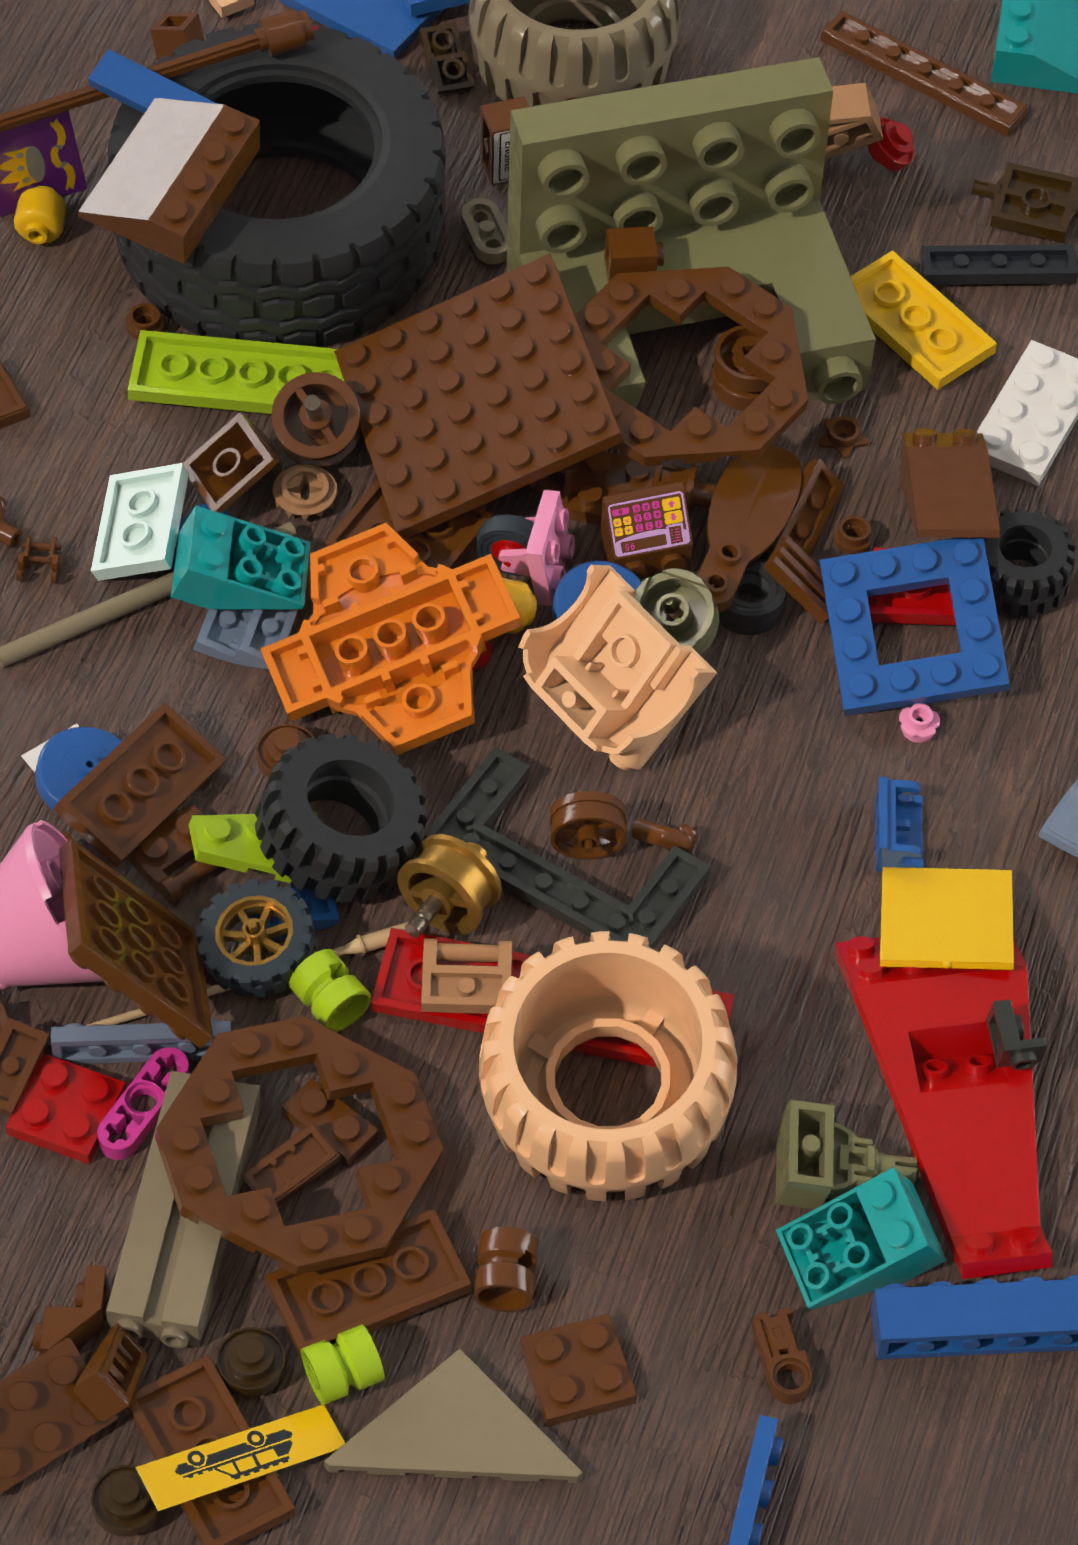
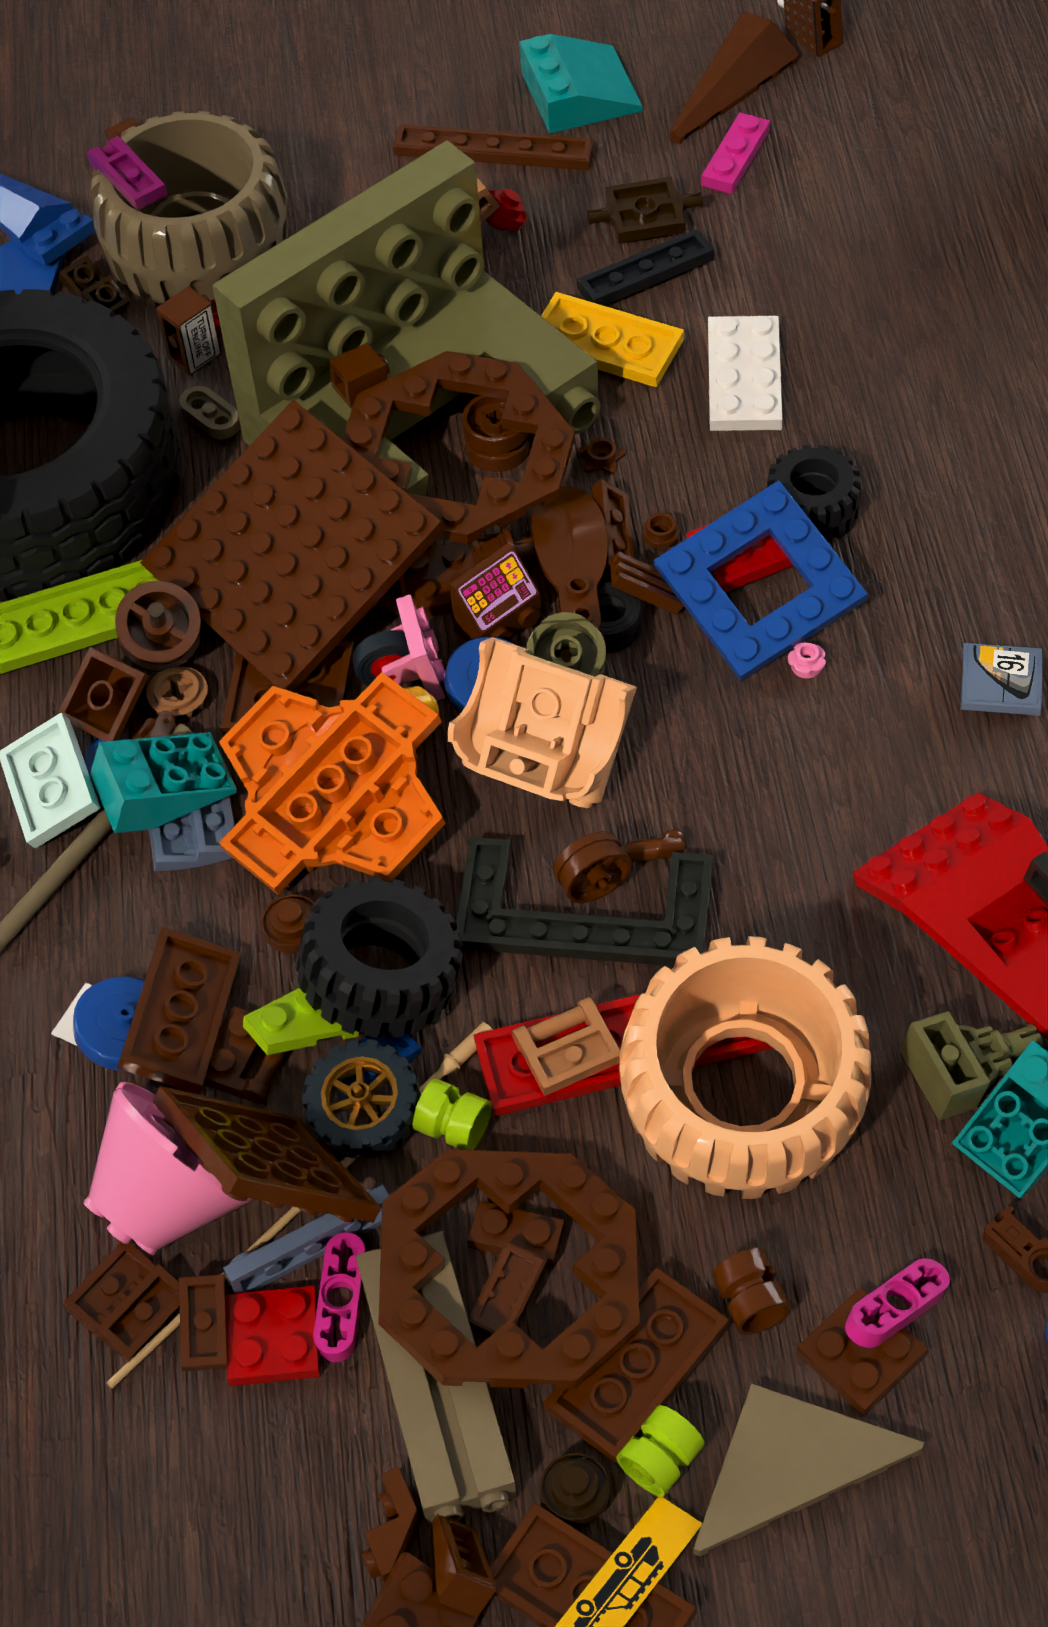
camera: 20 degrees left, 0 degrees up
pearl gold wheel [397,834,502,938] -> none
blue hinge [875,777,924,872] -> none
yellow piece [880,867,1014,970] -> none
reddish brown slope [900,428,1000,538] -> none
none -> reddish brown piece [131,711,175,739]
none -> dark pink beam [845,1258,950,1348]

